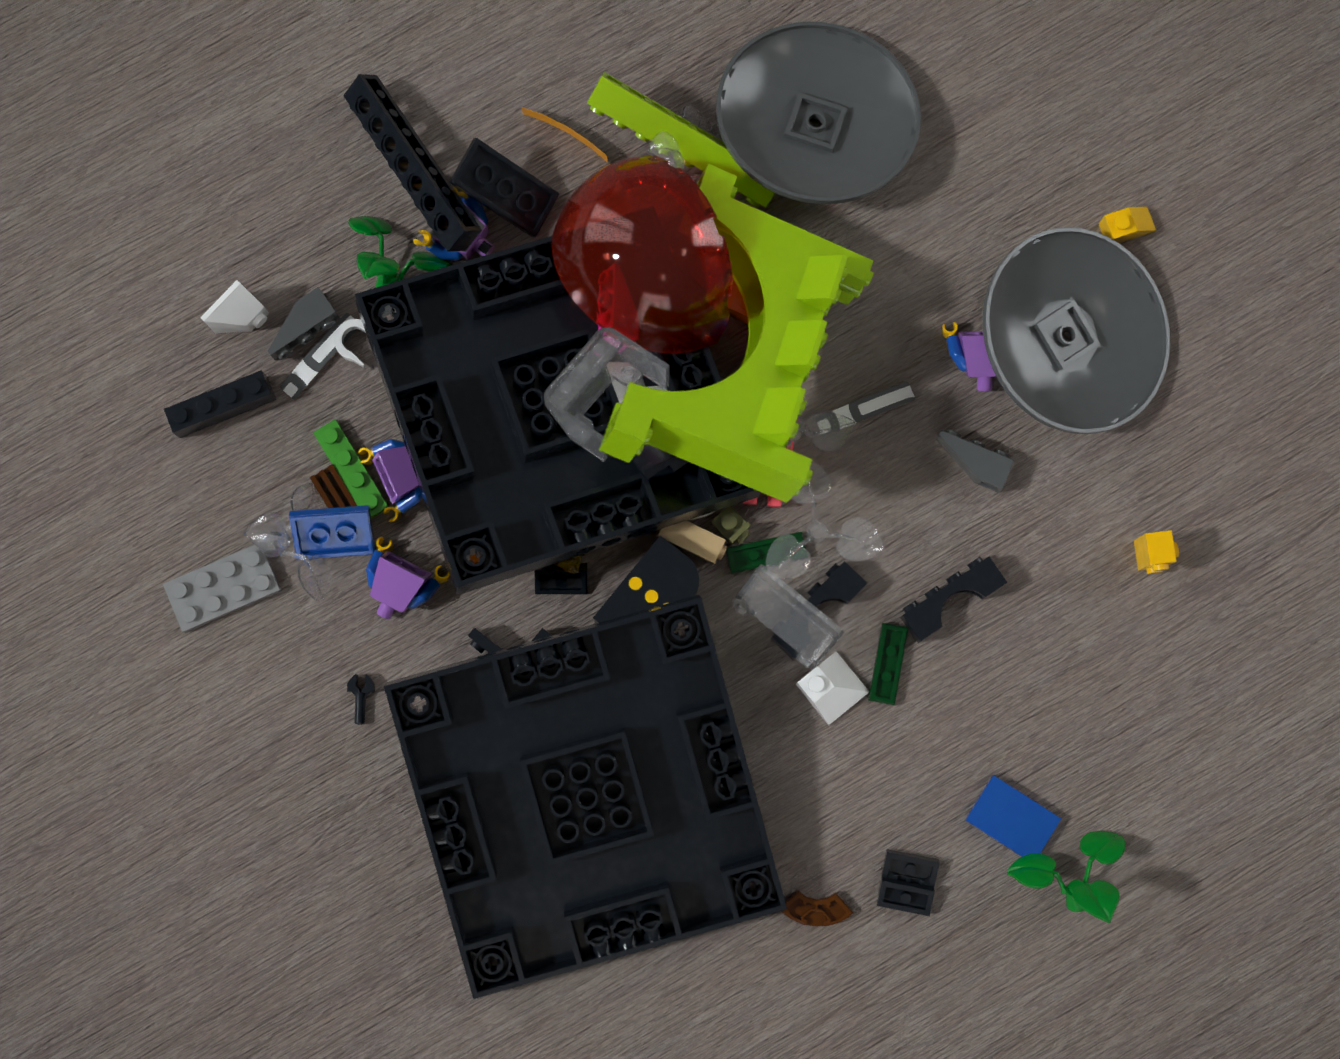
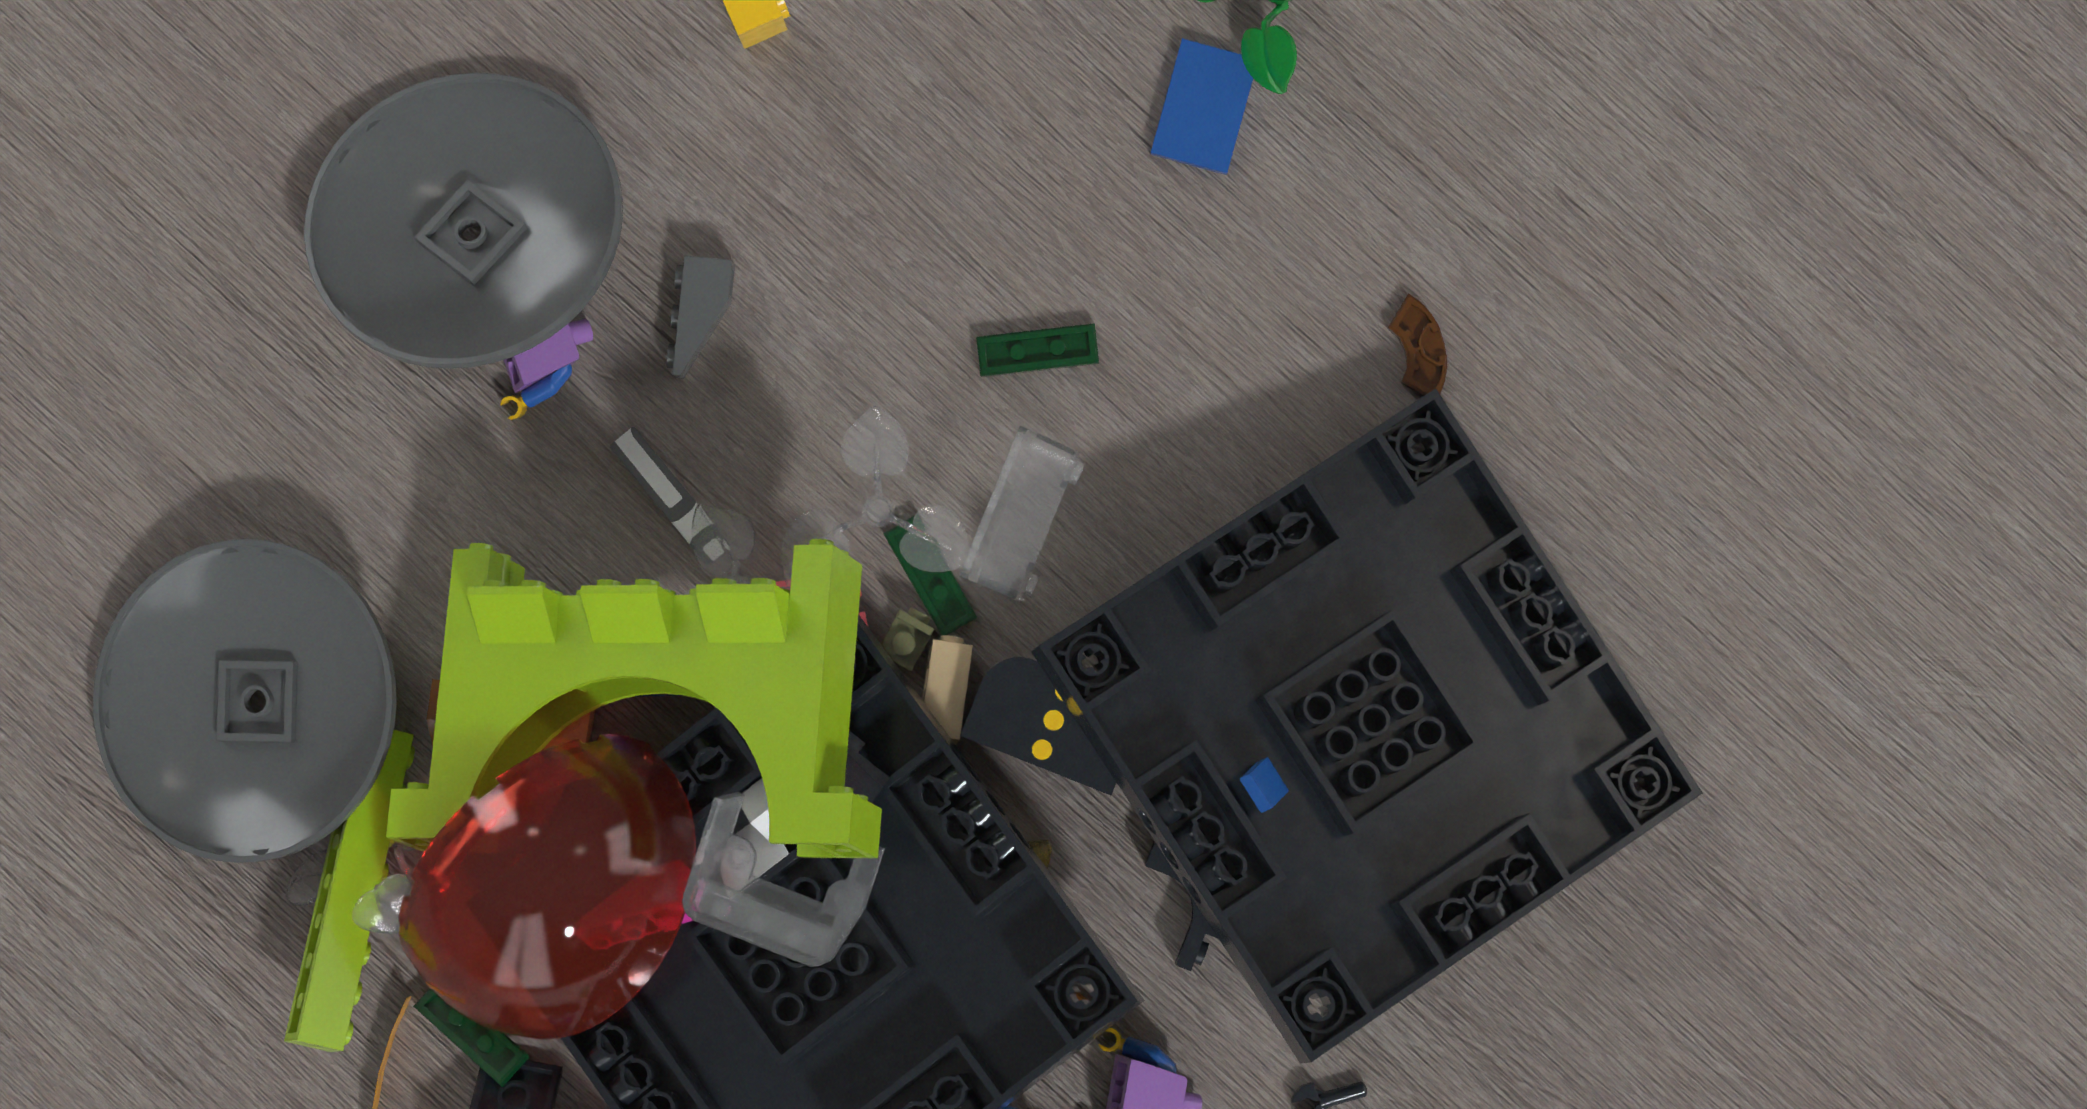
camera: 105 degrees left, 5 degrees up
black slope [534,563,588,594] -> none
black arch [771,561,867,661] -> none
white slope [795,651,869,725] -> none
black slope [877,849,940,916] -> none
black arch [900,556,1007,643] -> none
yellow slope [1099,207,1156,243] -> none
none -> dark green tile [413,977,530,1087]
none -> blue tile [1240,757,1289,813]

